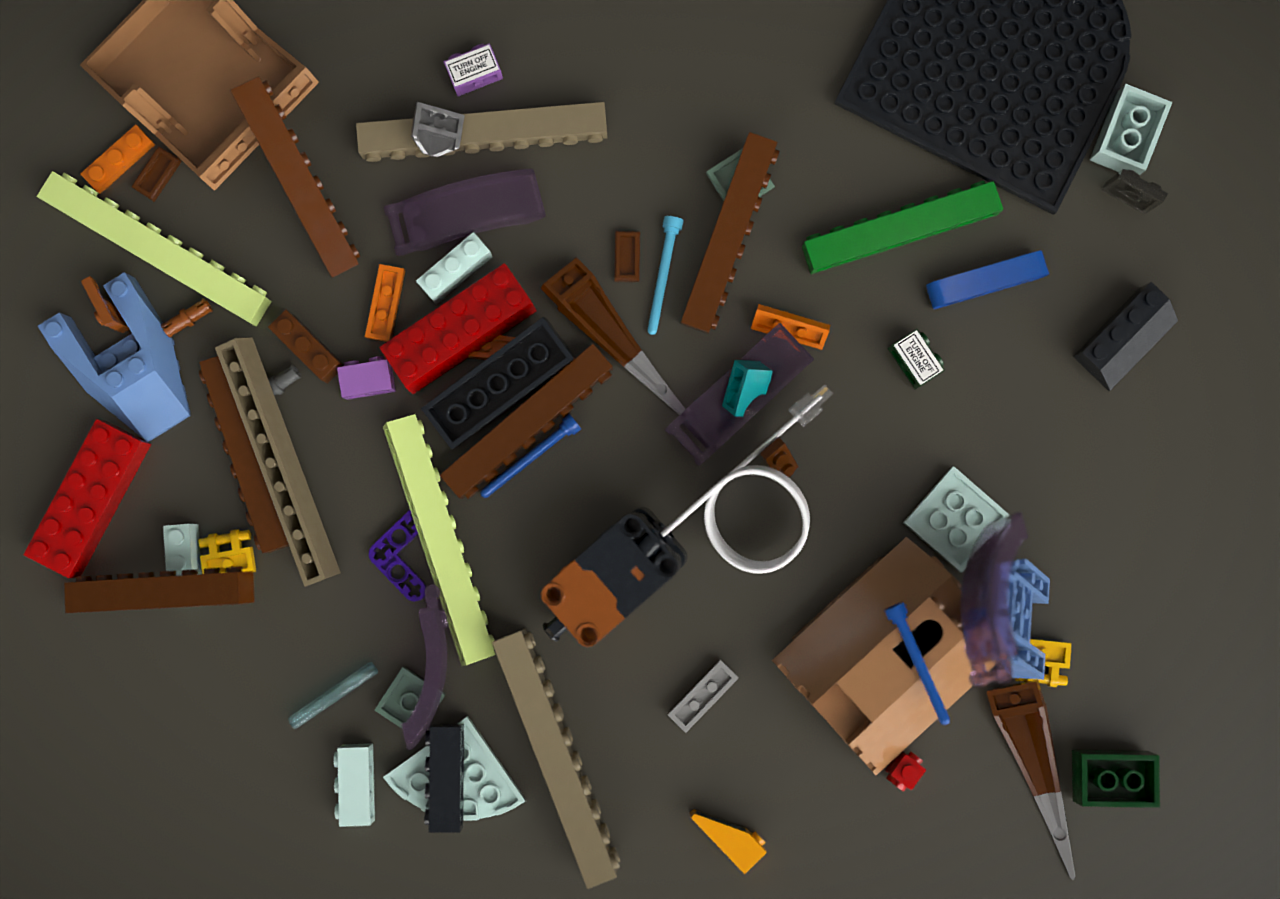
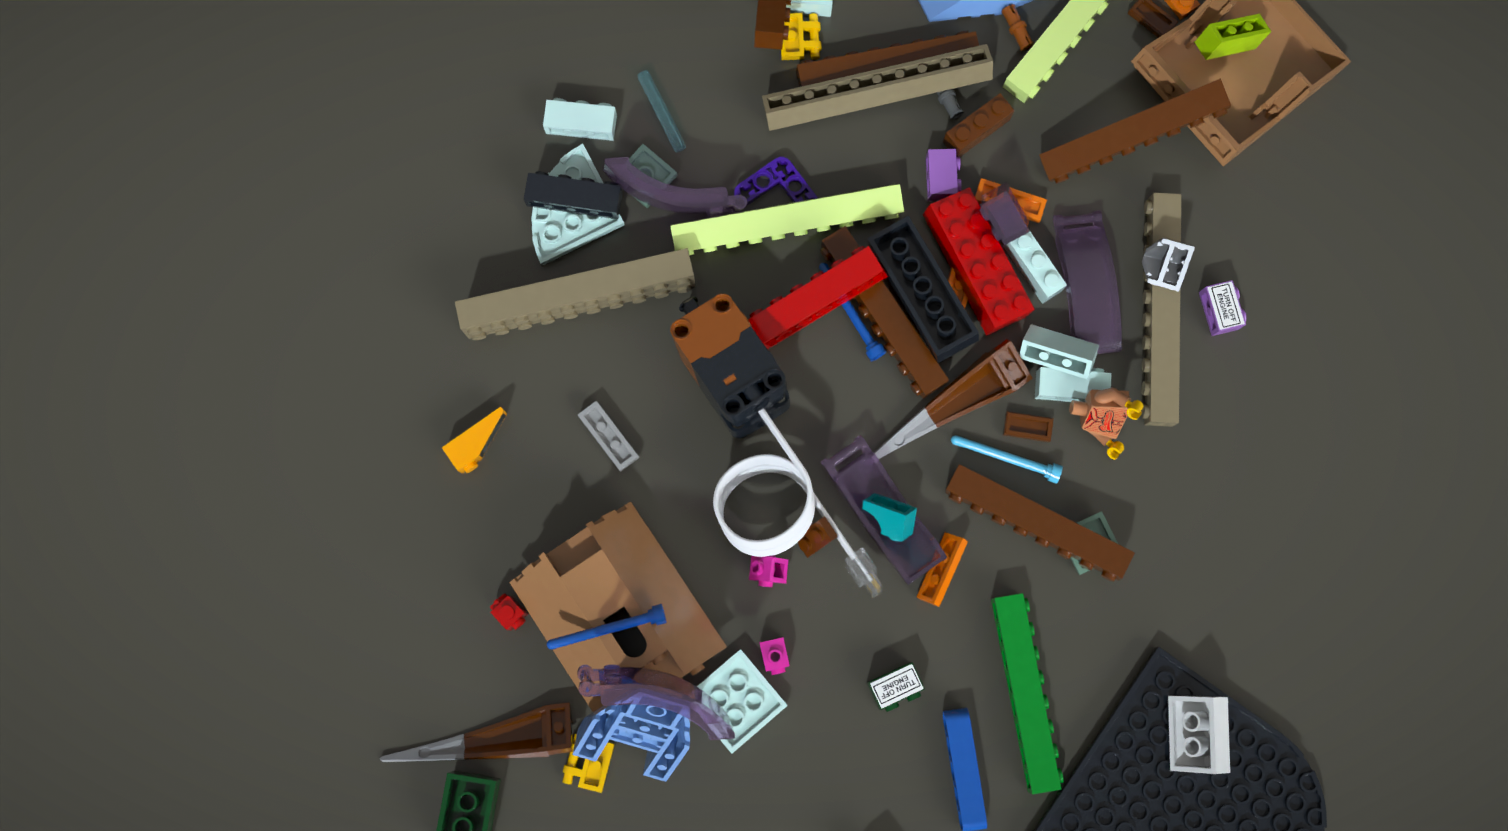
camera: 100 degrees right, 5 degrees down
none -> red brick [748,246,888,349]
none -> dark pink brick [749,555,789,587]
none -> dark pink brick [759,637,790,675]
none -> clear purple brick [980,182,1030,245]
none -> light aqua brick [1020,324,1099,379]
none -> light aqua brick [1035,366,1111,402]
none -> nougat torso [1069,387,1143,460]
none -> white slope [1168,696,1230,774]
none -> lime brick [1195,14,1271,60]

